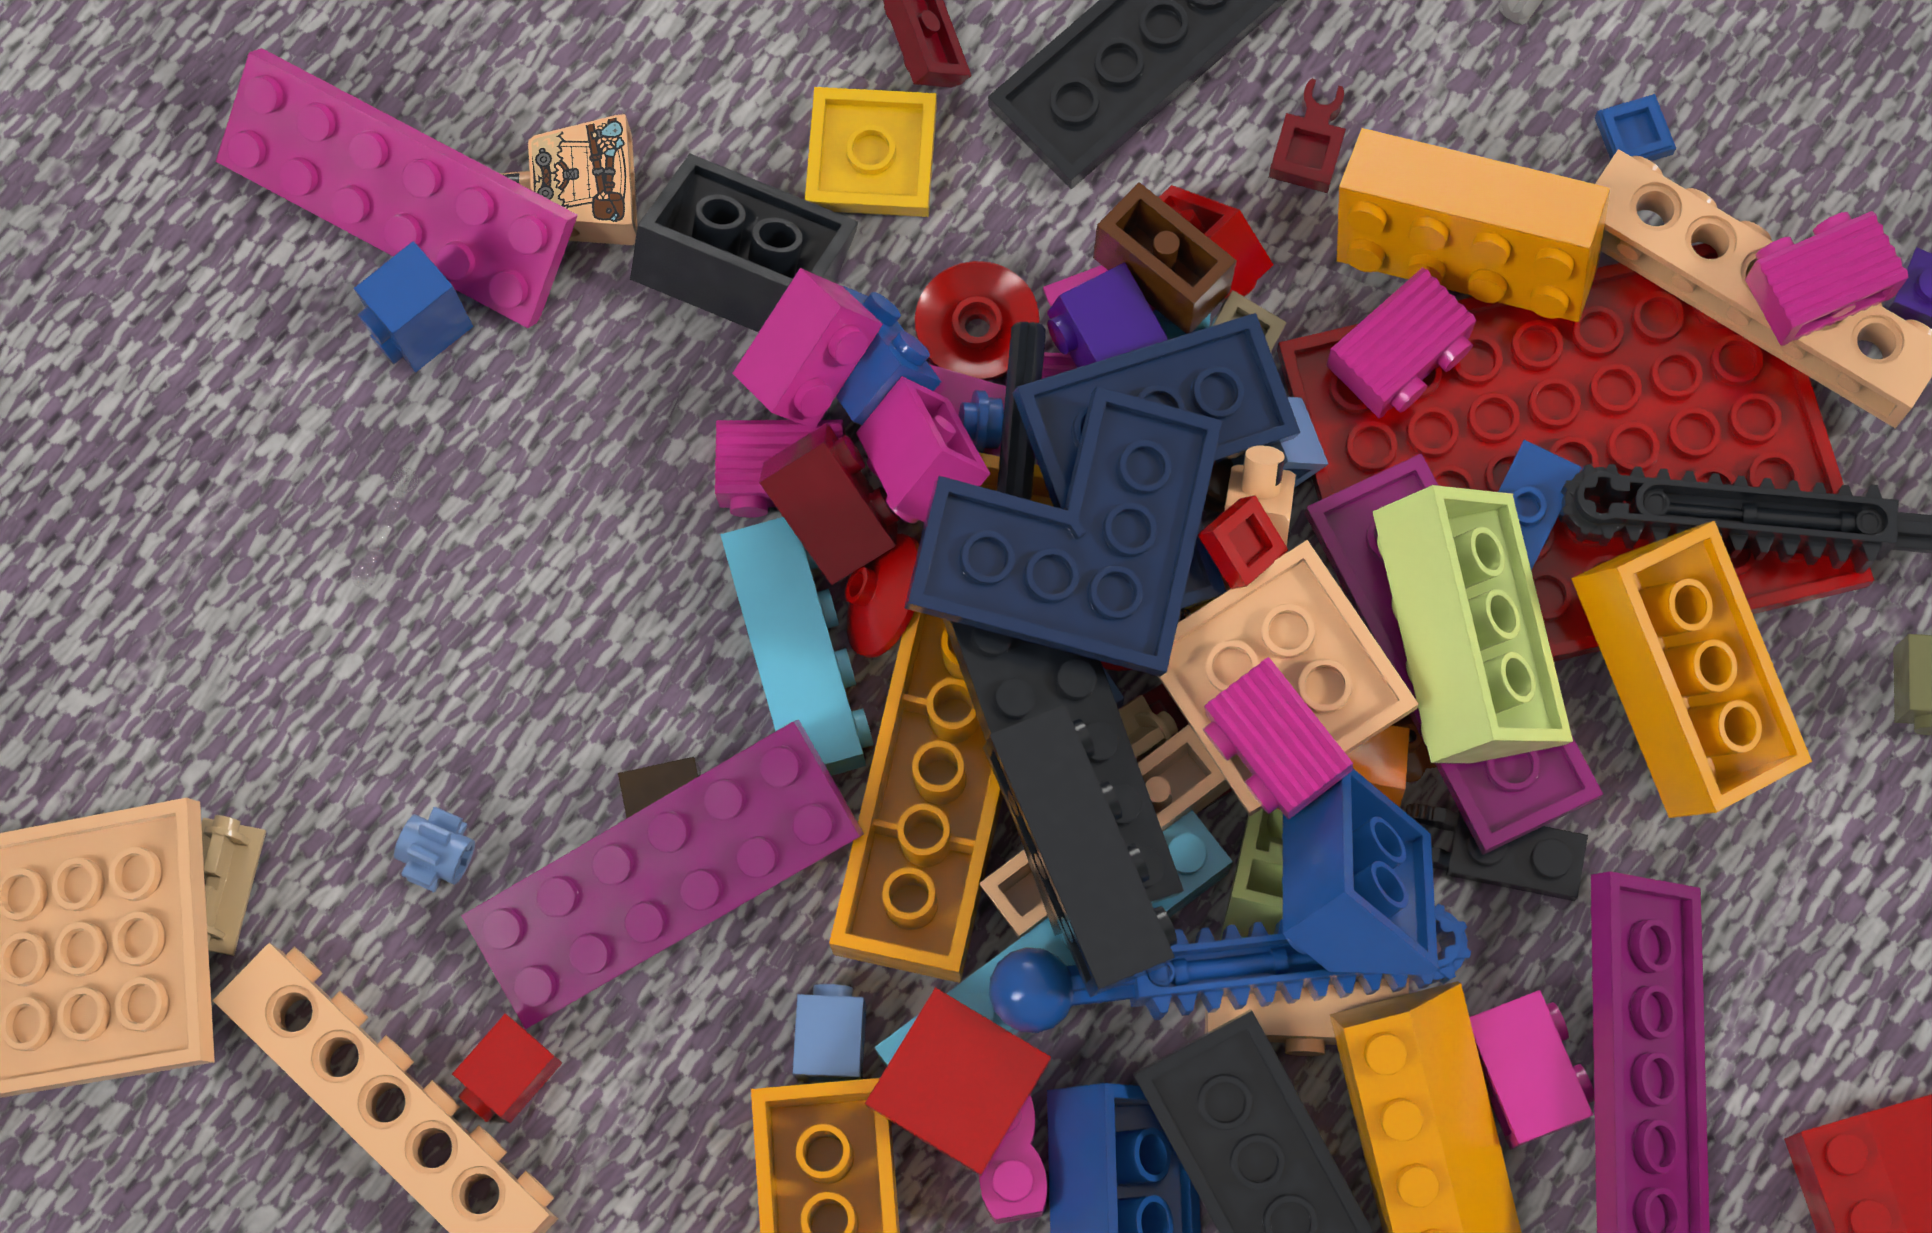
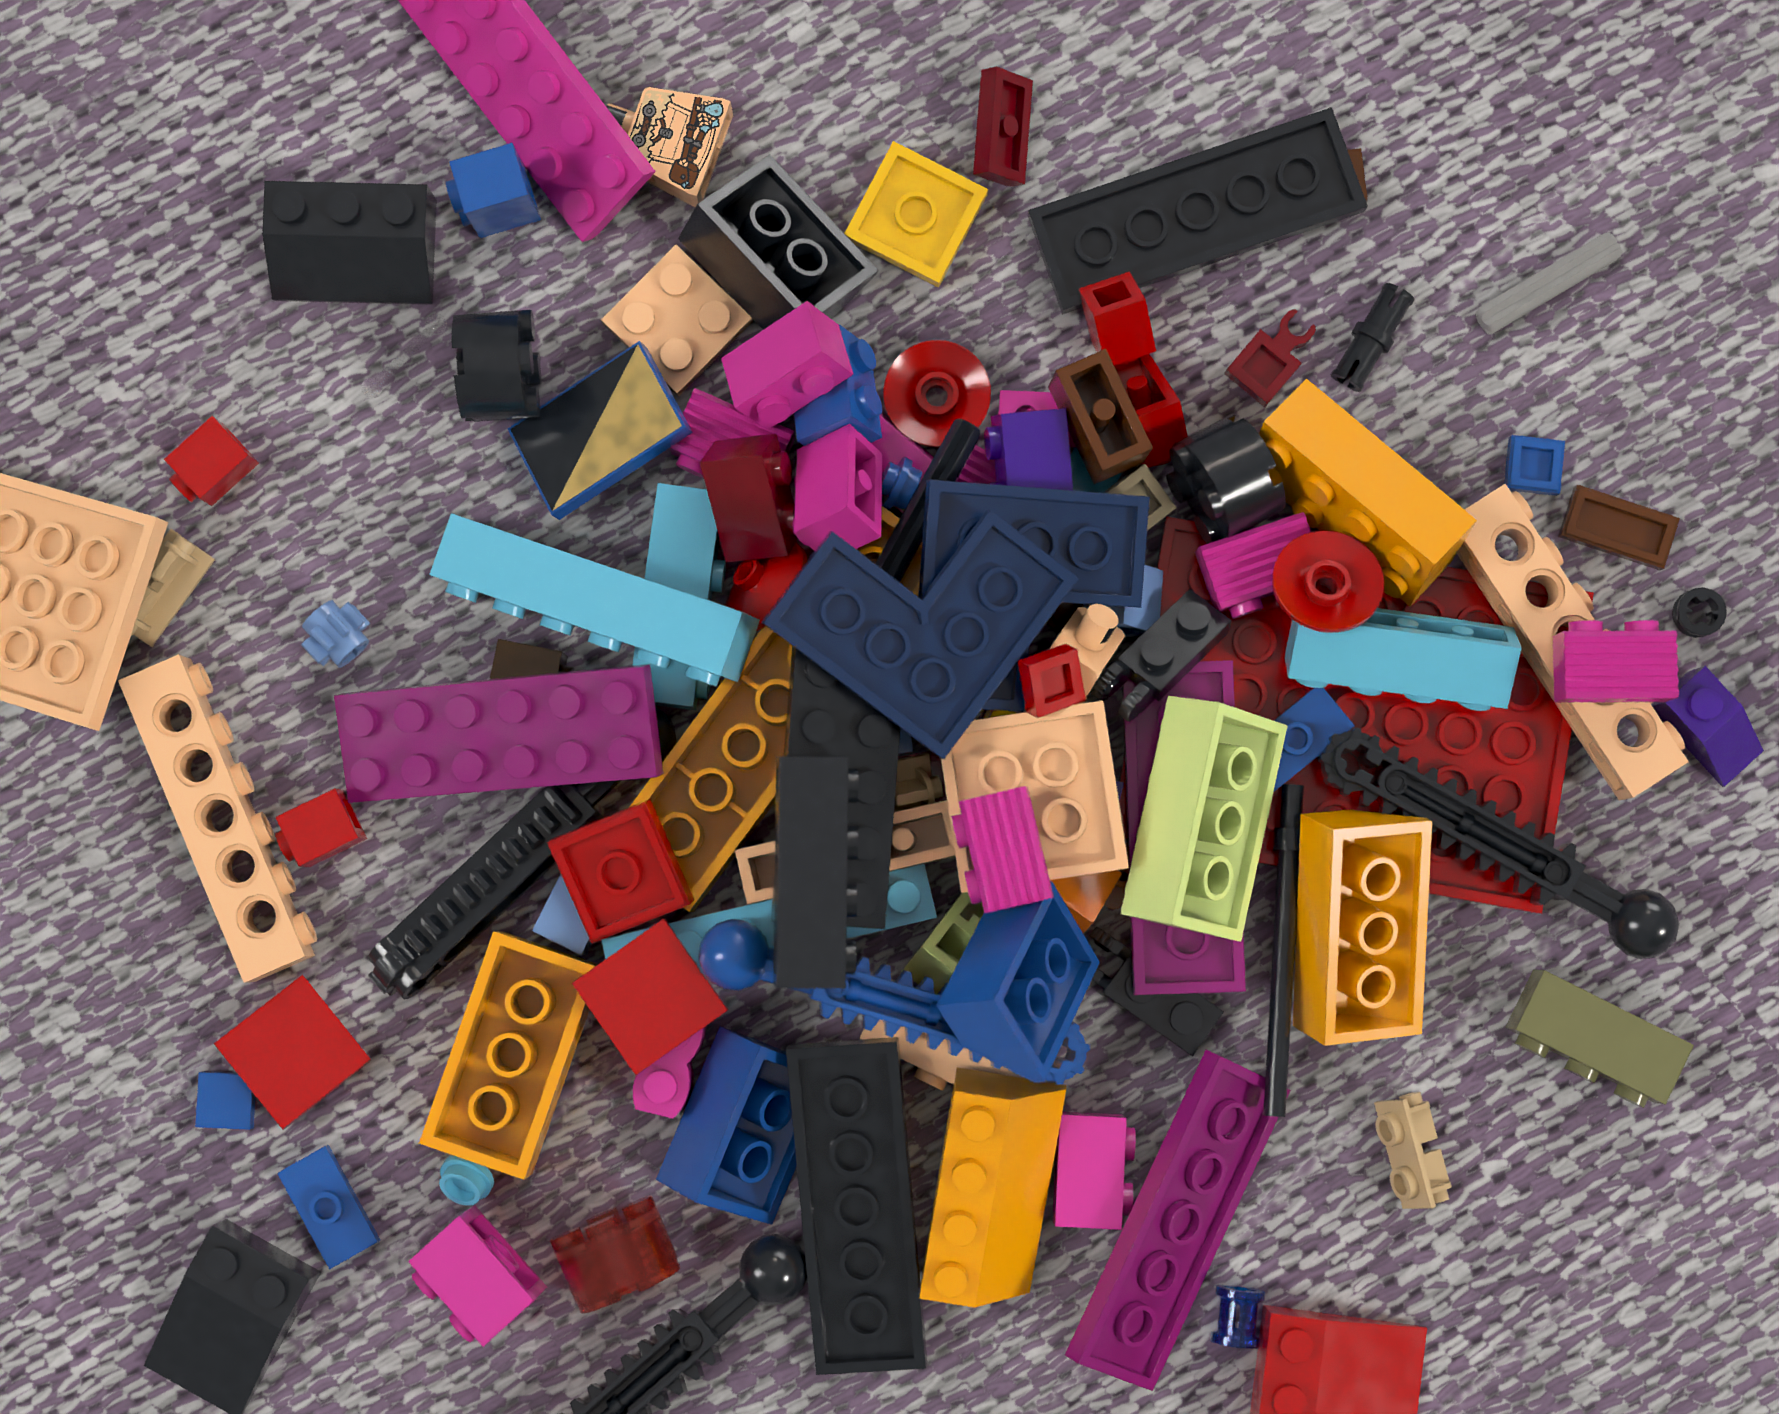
camera: 20 degrees right, 10 degrees up
none -> red brick [164,416,259,506]
none -> black slope [262,181,437,305]
none -> black gear [368,707,676,1000]
none -> medium azure brick [429,513,760,687]
none -> black brick [451,310,542,422]
none -> tile [508,341,693,520]
none -> red tile [547,799,695,943]
none -> light nougat plate [601,244,753,397]
none -> red brick [1079,271,1157,366]
none -> black hinge [1092,589,1232,722]
none -> black brick [1166,415,1286,544]
none -> clear blue bush [1210,1284,1265,1349]
none -> black bar [1263,784,1304,1117]
none -> red dish [1272,531,1384,633]
none -> medium azure brick [1285,608,1522,711]
none -> black pin [1331,283,1415,392]
none -> tan hinge [1374,1091,1452,1209]
none -> reddish brown tile [1558,484,1680,571]
none -> black bush [1672,587,1727,638]

